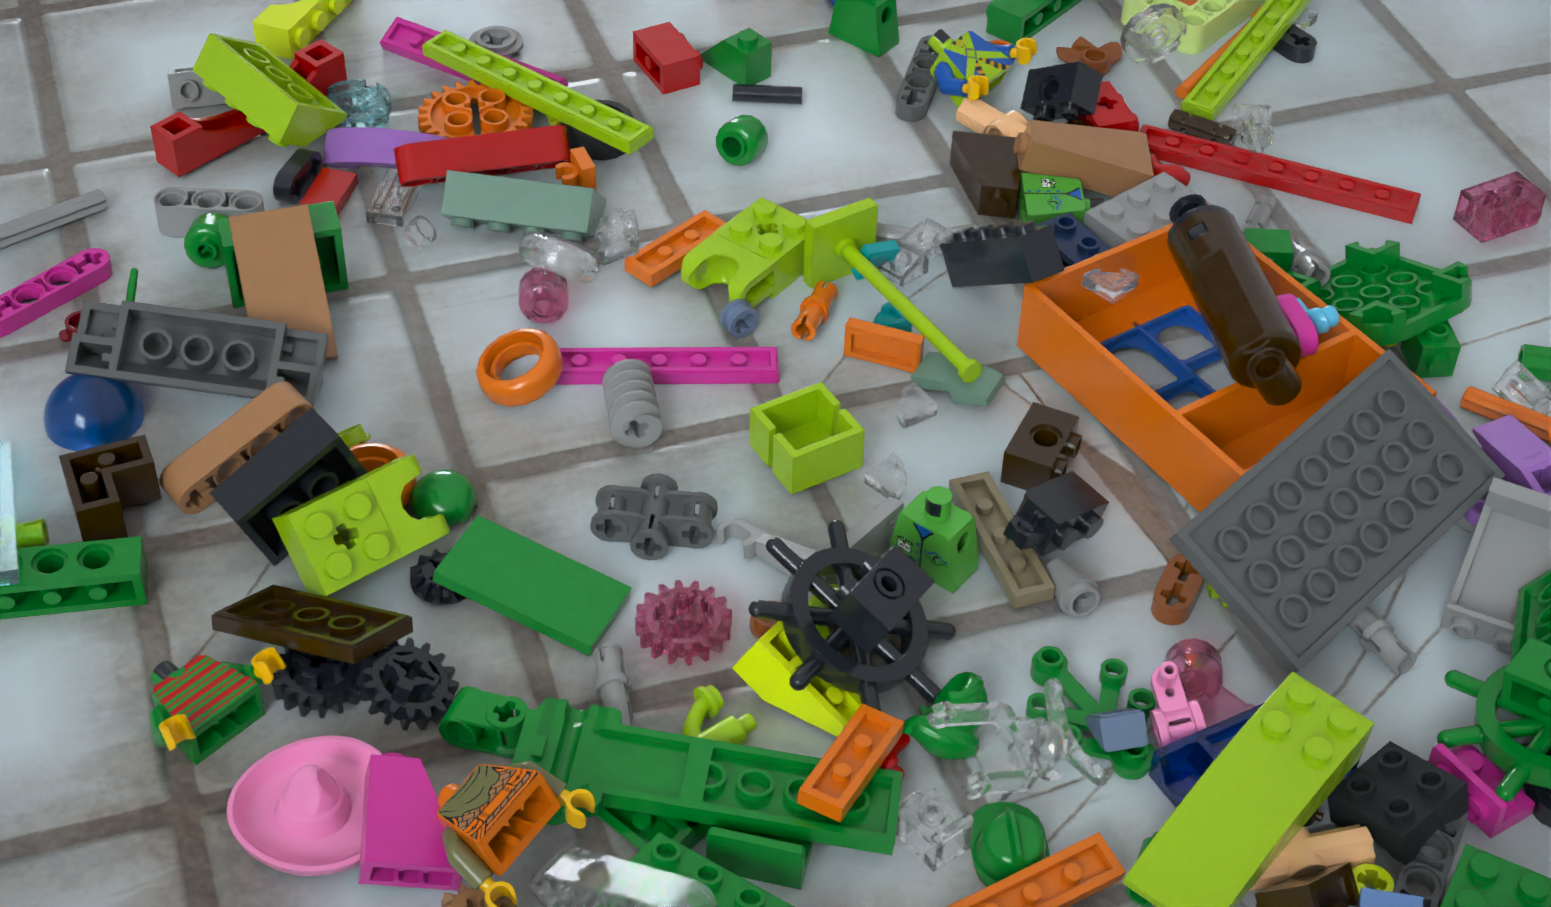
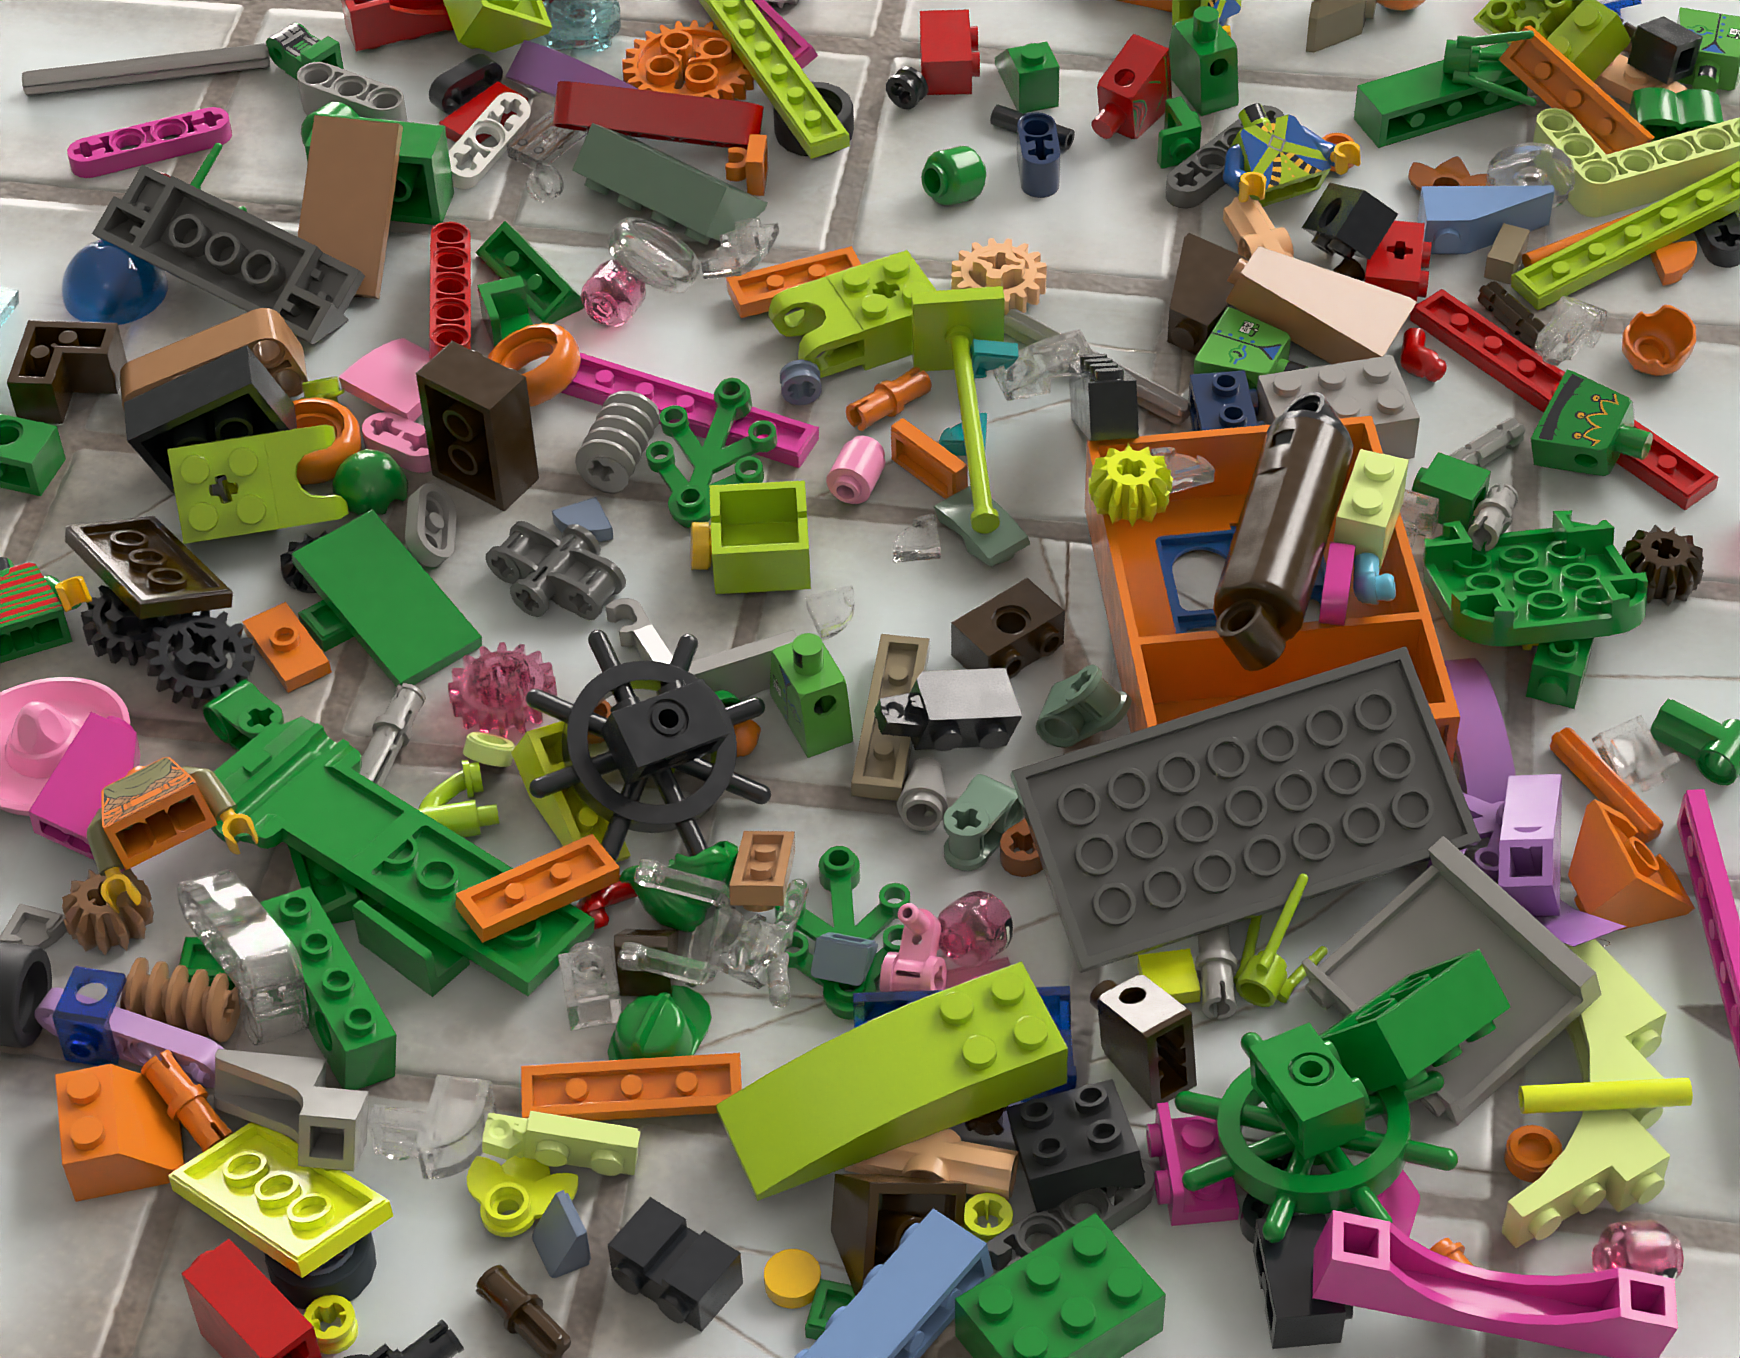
camera: 30 degrees right, 5 degrees up
none -> orange plate [242,602,332,693]
none -> green leg [266,22,344,81]
none -> green tile [298,600,354,652]
none -> bright pink slope [339,338,429,422]
none -> bright pink beam [362,412,432,473]
none -> light grey plate [405,483,457,567]
none -> dark brown brick [416,341,539,511]
none -> red beam [429,222,471,361]
none -> white beam [448,92,531,189]
none -> yellowish green tile [463,732,516,767]
none -> green slope [475,221,589,324]
none -> green panel [477,275,533,348]
none -> sand blue tile [552,497,614,542]
none -> dark brown slope [614,929,679,997]
none -> green plant [646,378,778,528]
none -> yellow tile [690,522,712,570]
none -> medium nougat plate [730,831,795,912]
none -> bright pink brick [826,436,885,504]
none -> black bush [886,66,928,110]
none -> sand green piece [943,774,1024,871]
none -> light nougat gear [951,238,1047,315]
none -> dark blue beam [1017,112,1060,198]
none -> sand green piece [1035,664,1132,748]
none -> neon yellow gear [1088,444,1173,527]
none -> dark brown torso [1090,975,1197,1110]
none -> red torso [1091,34,1172,139]
none -> neon yellow tile [1137,948,1201,1004]
none -> green bracket [1157,96,1202,169]
none -> lime plant [1233,873,1328,1007]
none -> yellowish green brick [1334,449,1409,569]
none -> medium blue slope [1417,185,1555,254]
none -> dark tan piece [1484,223,1530,285]
none -> green torso [1530,369,1653,476]
none -> dark brown gear [1621,525,1704,606]
none -> orange hair [1622,305,1696,376]
none -> orange tile [1650,240,1697,285]

